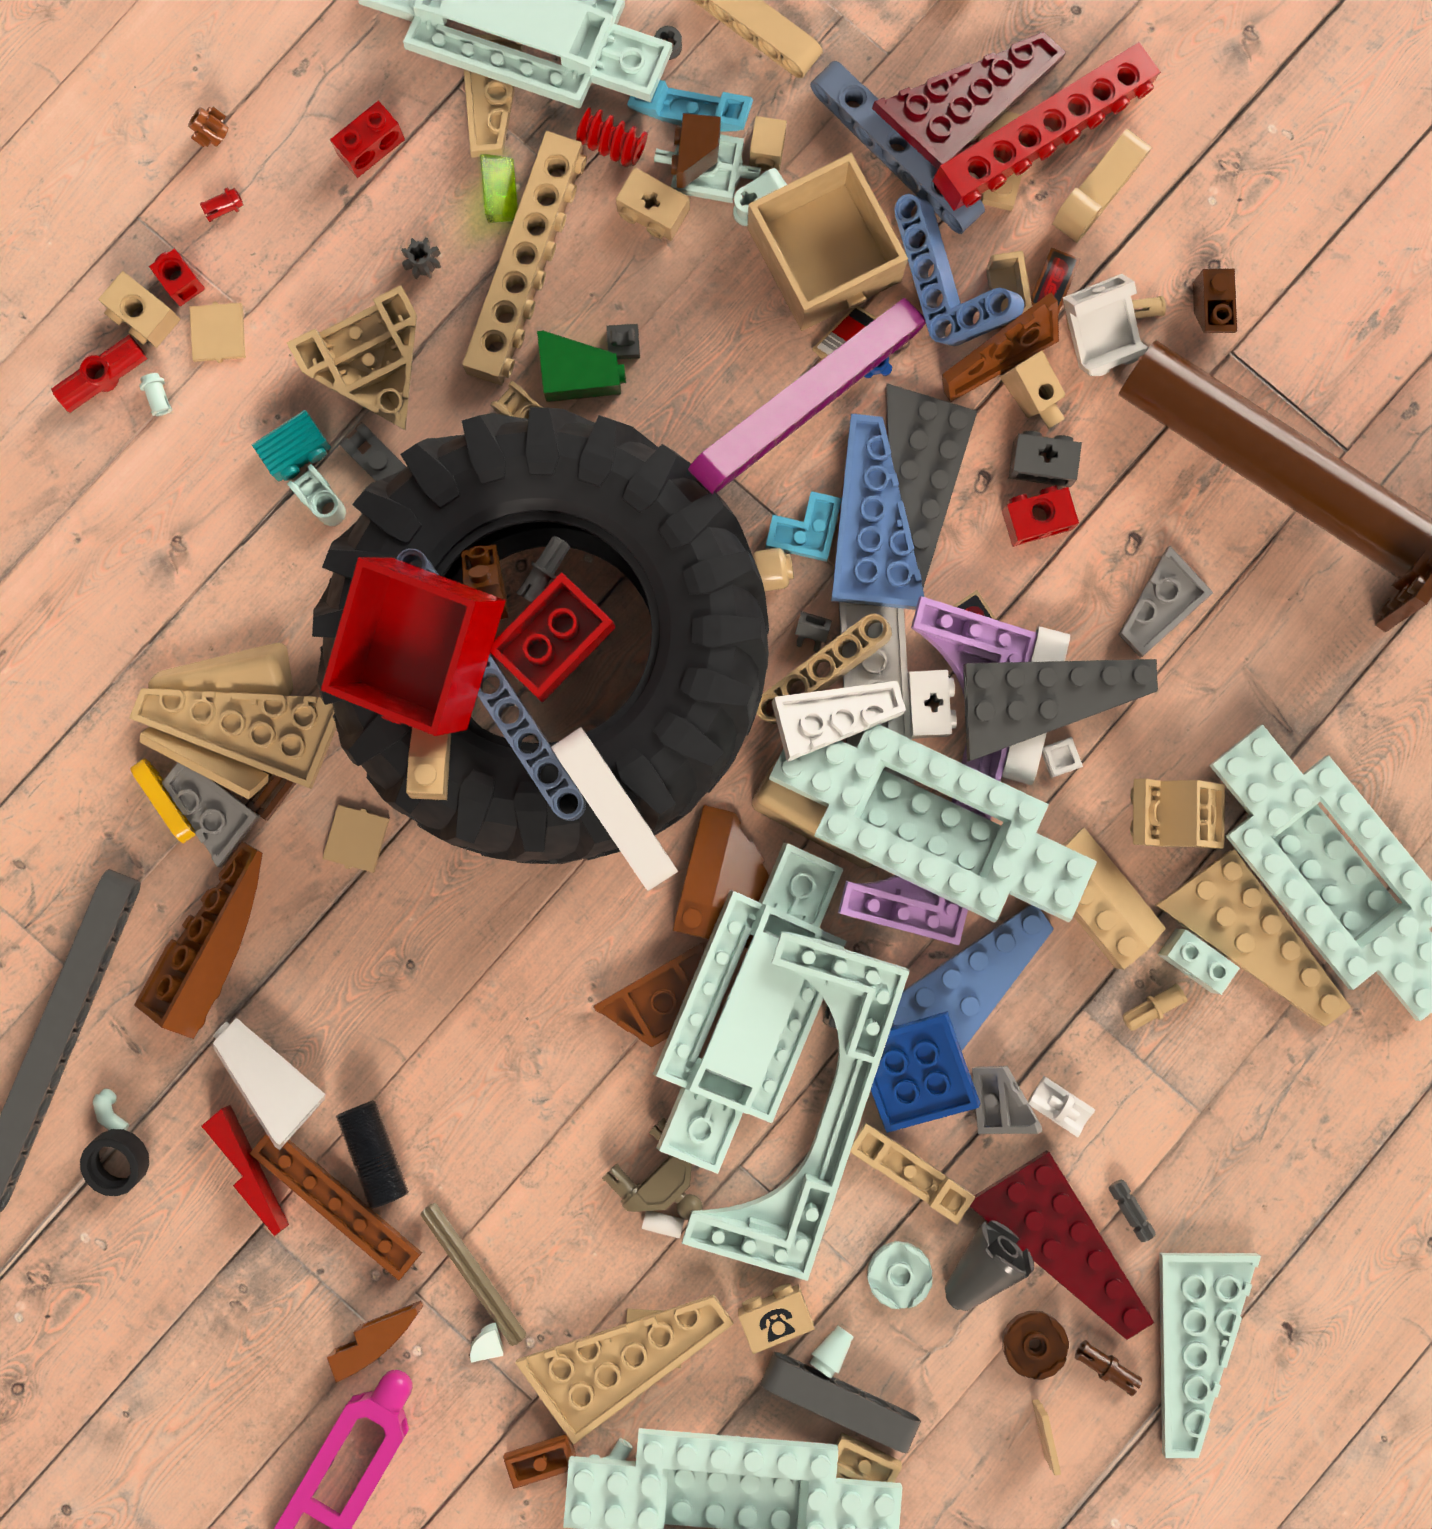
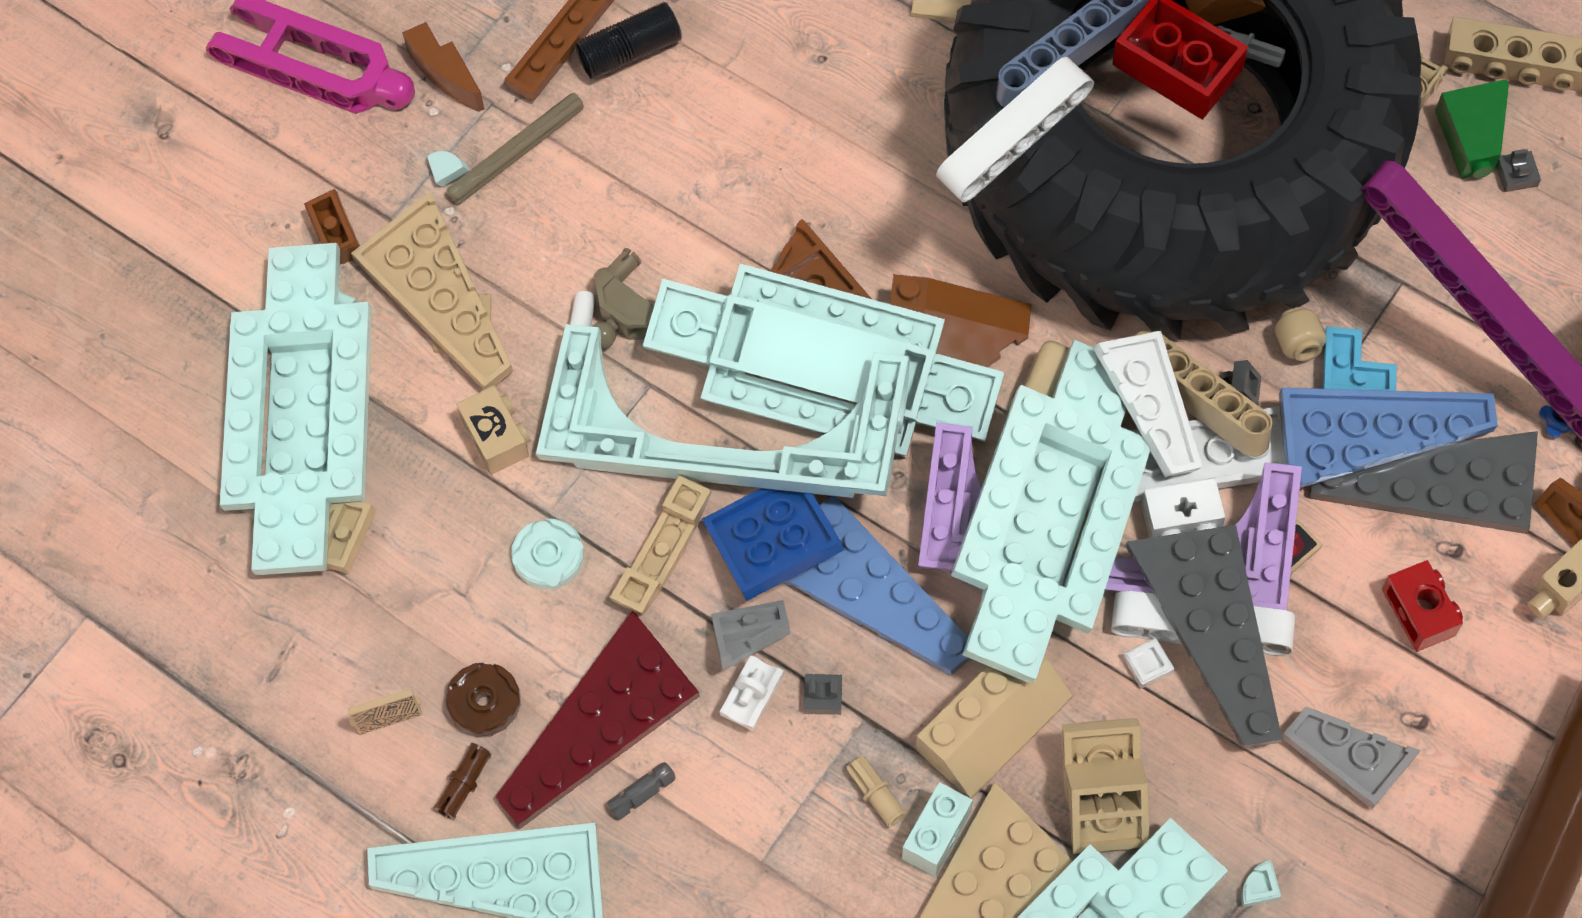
camera: 85 degrees right, 20 degrees down
dark grey beam [760,1352,921,1453] -> none
light aqua cone [810,1325,854,1379] -> none
dark grey cone [945,1220,1034,1311] -> none
dark grey brick [1008,431,1082,487] -> none
none -> dark grey tile [804,674,842,715]
none -> light aqua tile [1241,860,1282,908]

